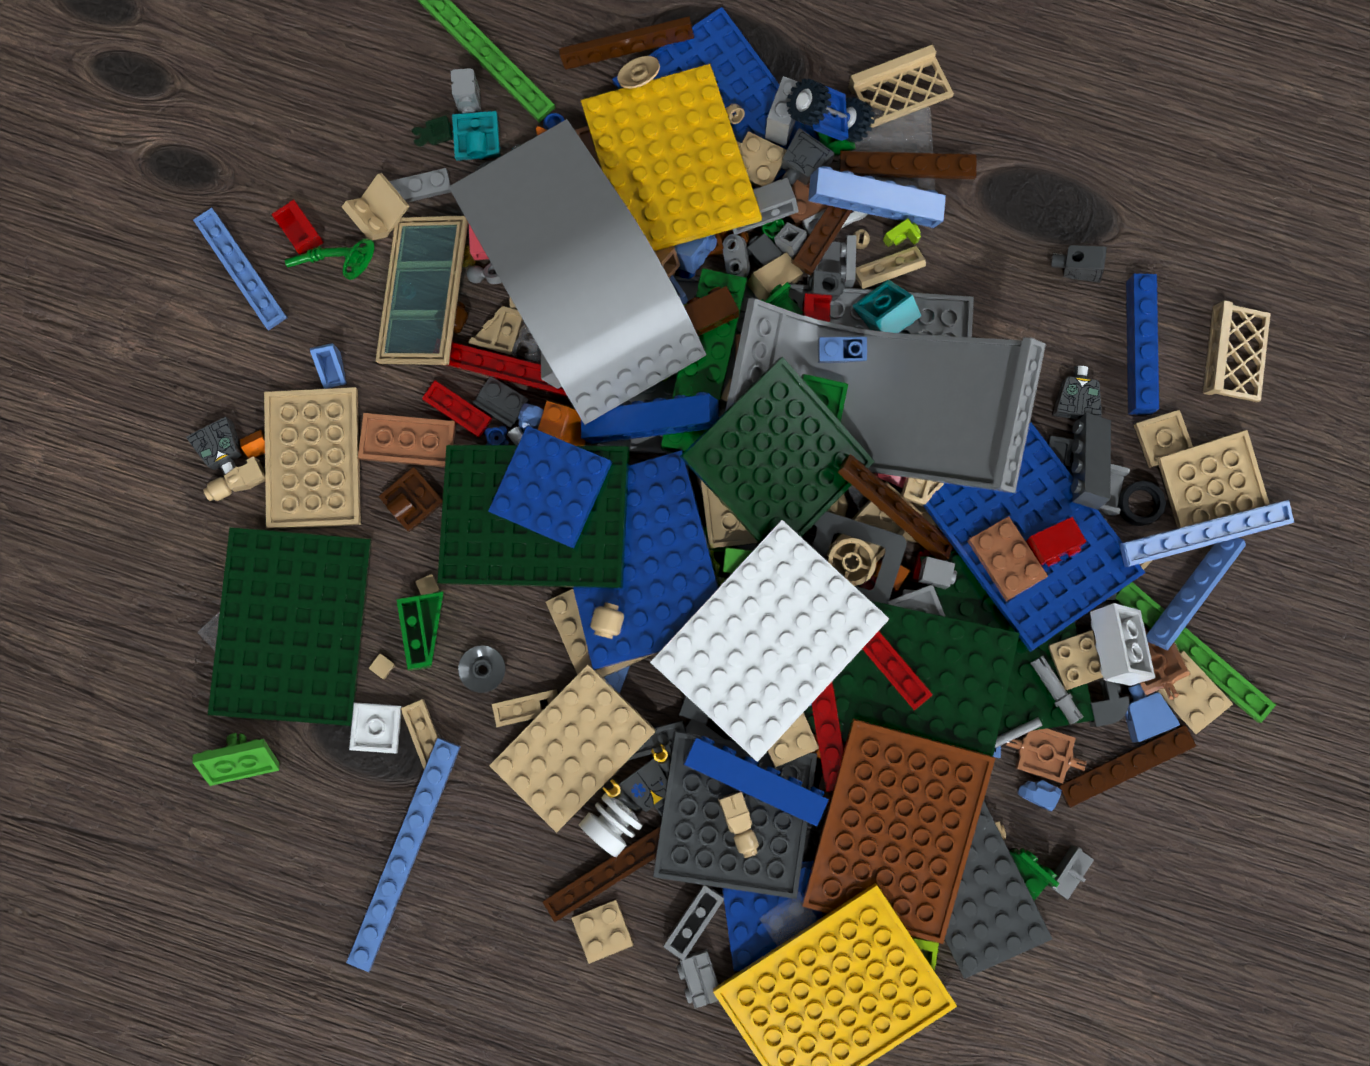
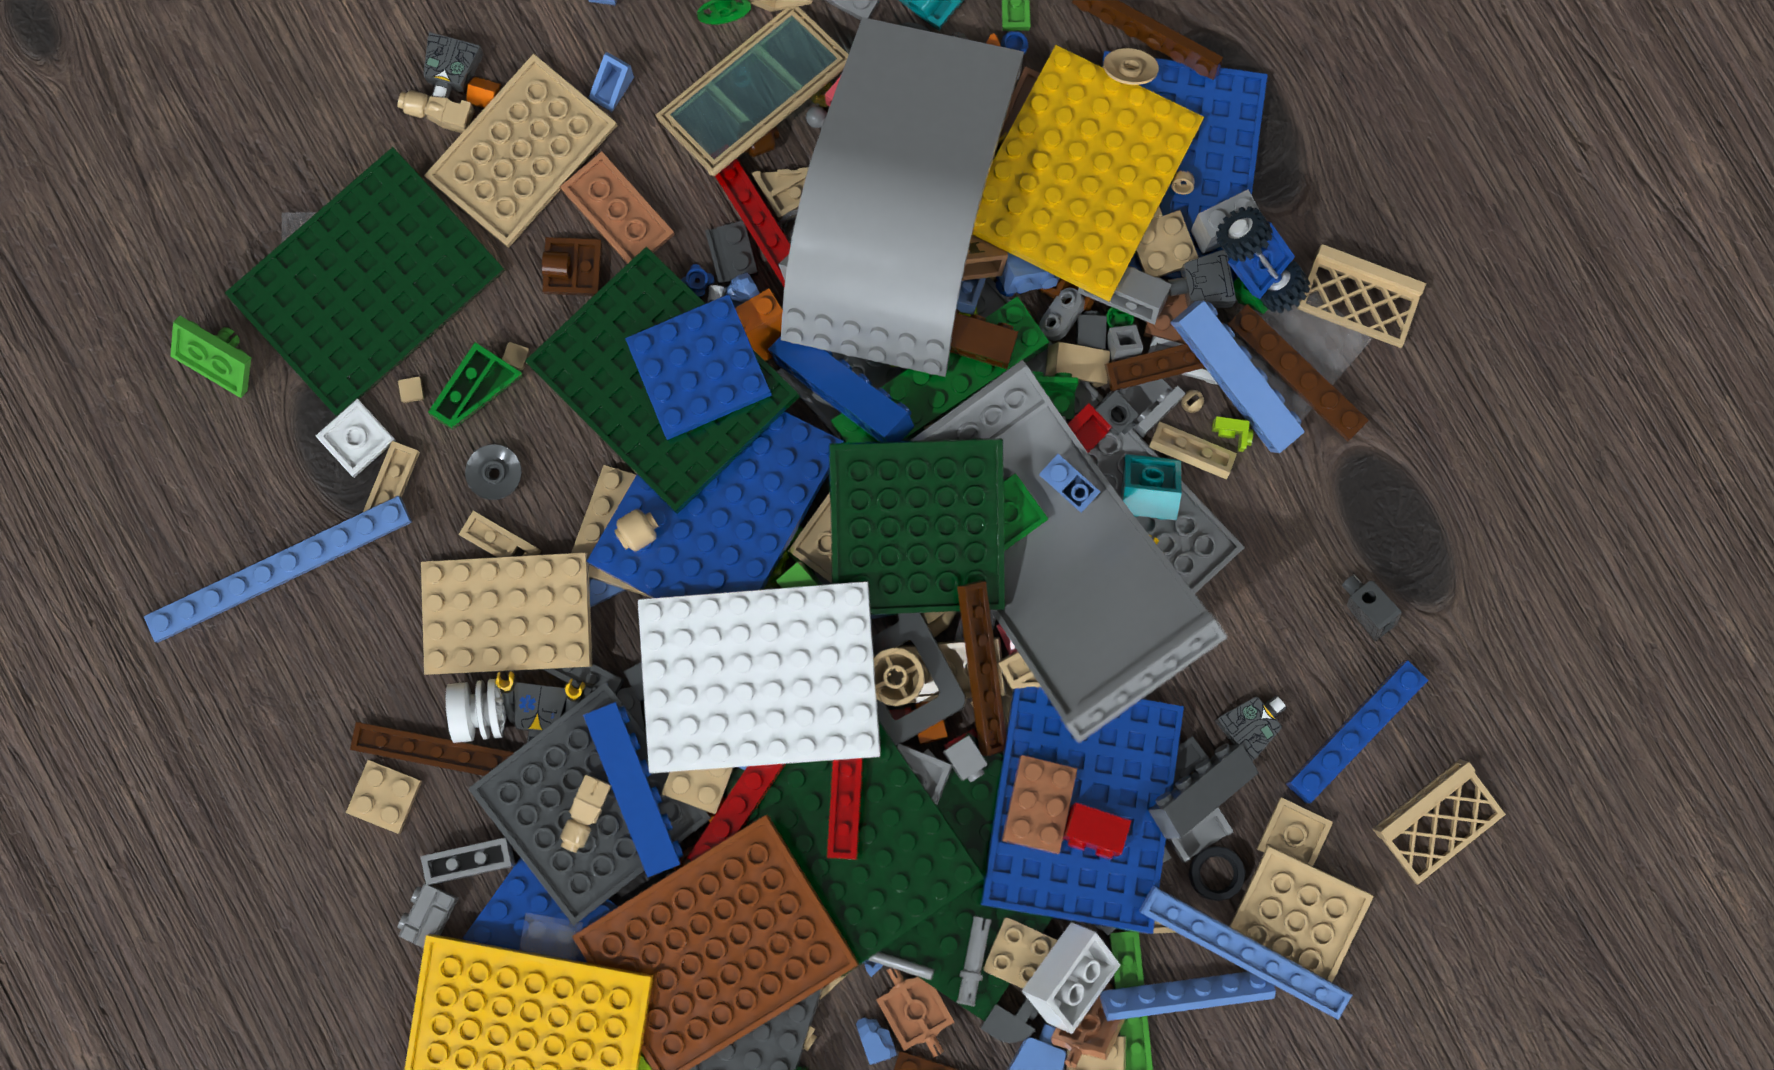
camera: 40 degrees right, 0 degrees up
red plate [422,380,492,438] -> none

